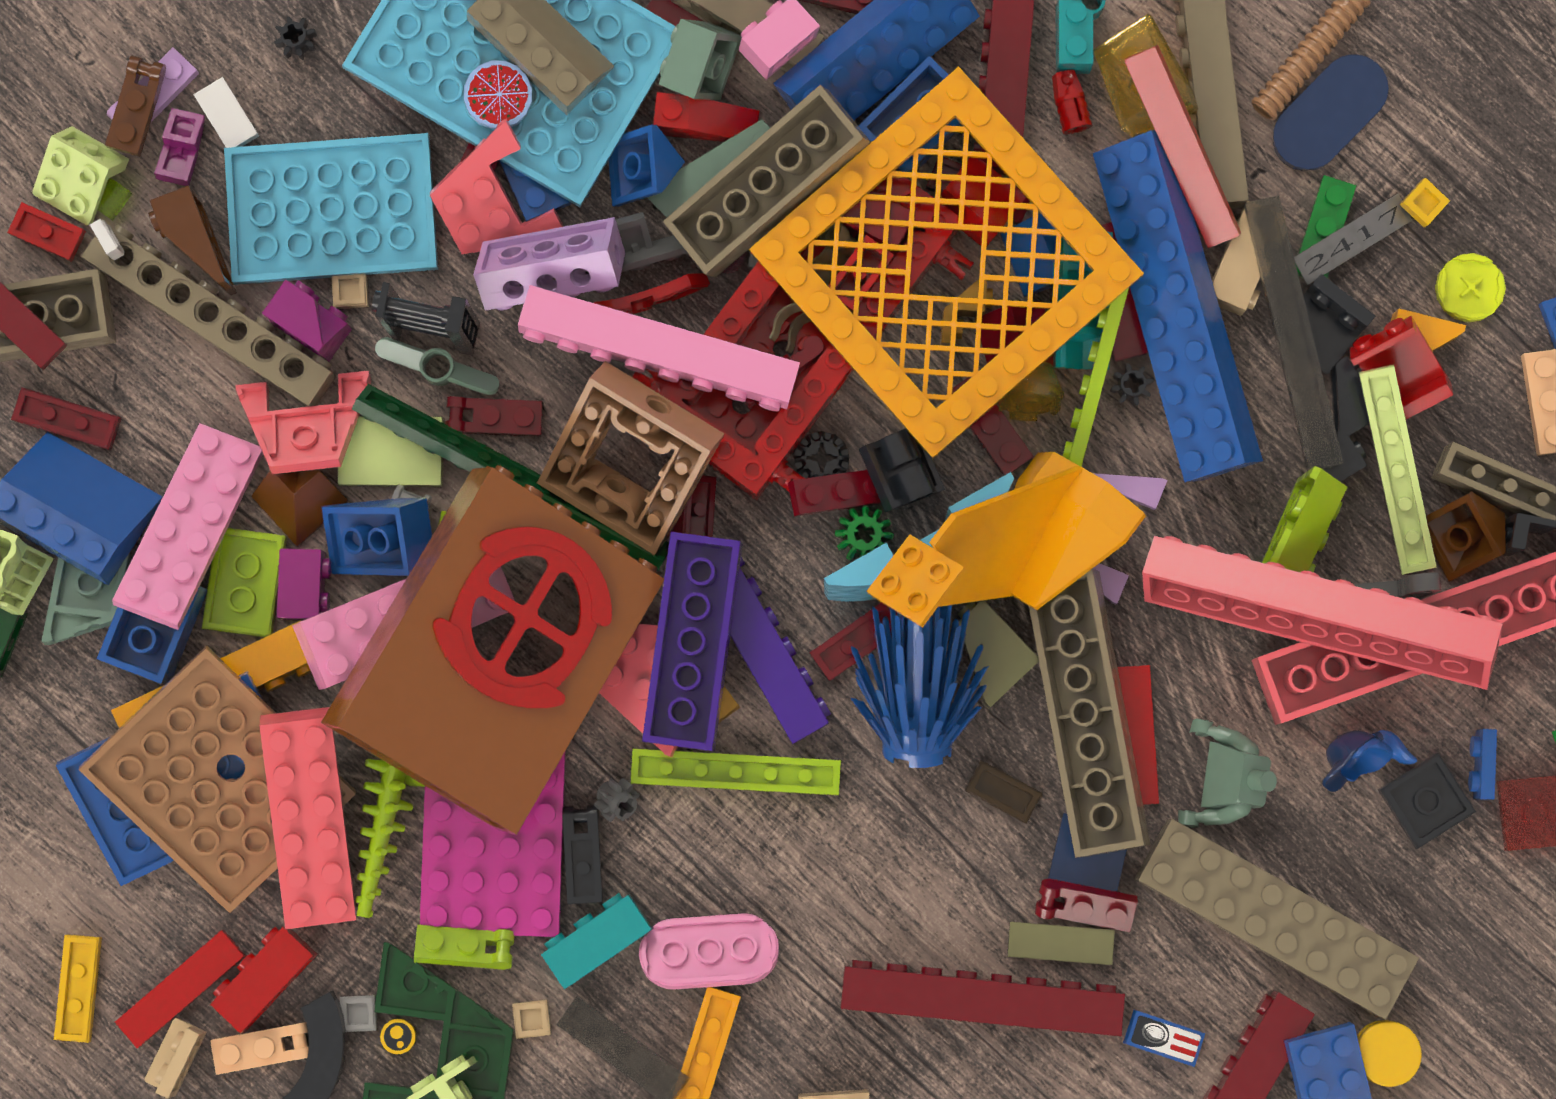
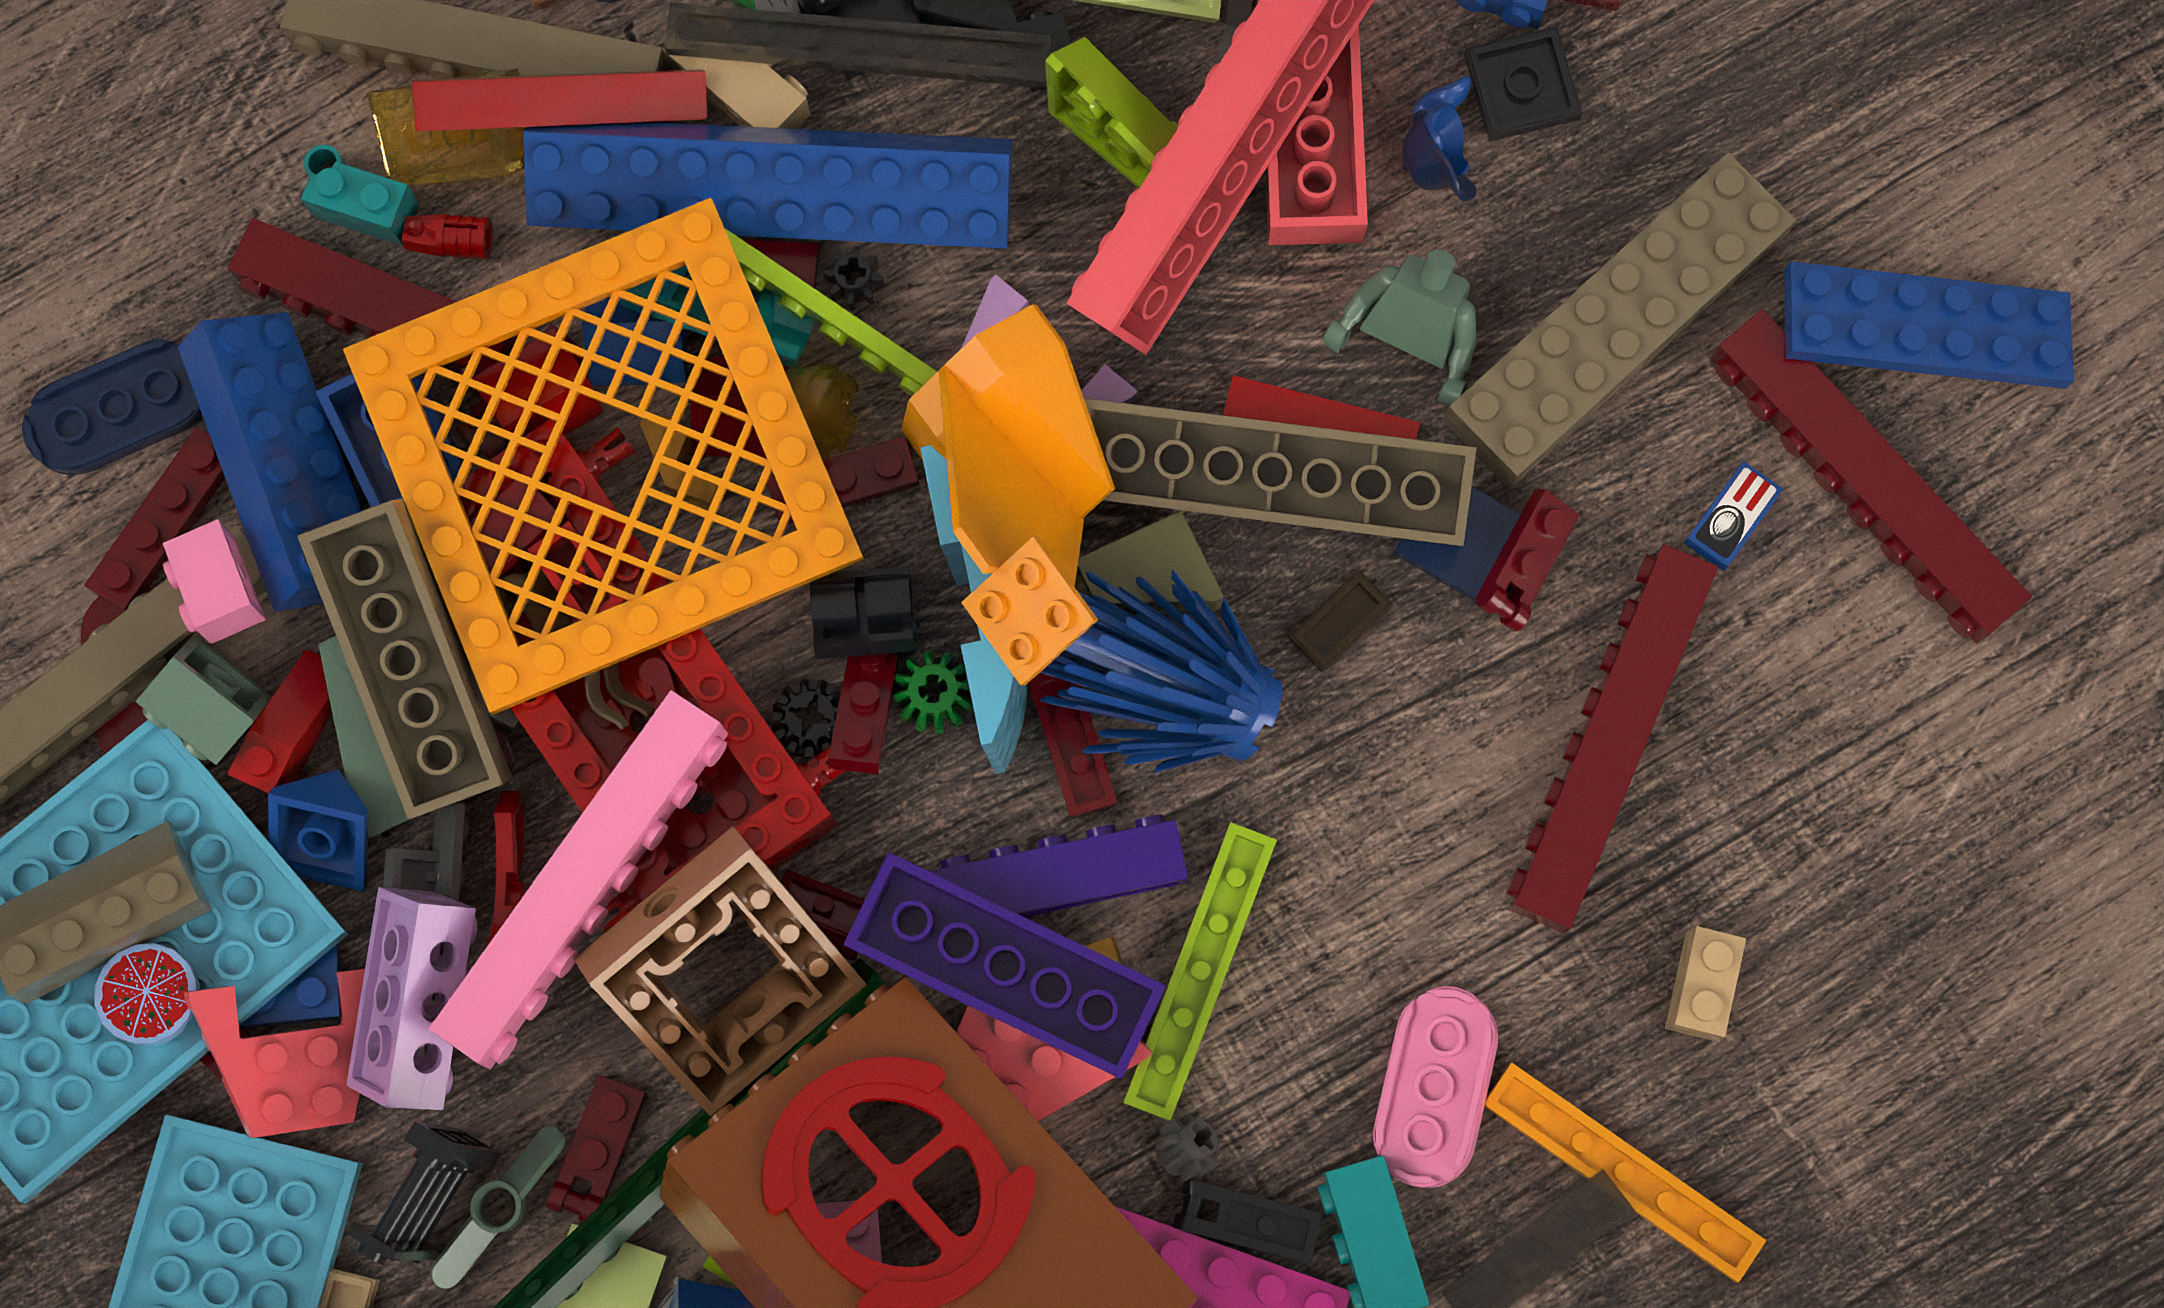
camera: 70 degrees left, 5 degrees down
olive tile [1007,921,1115,965] -> none
yellow head [1357,1020,1422,1087] -> none

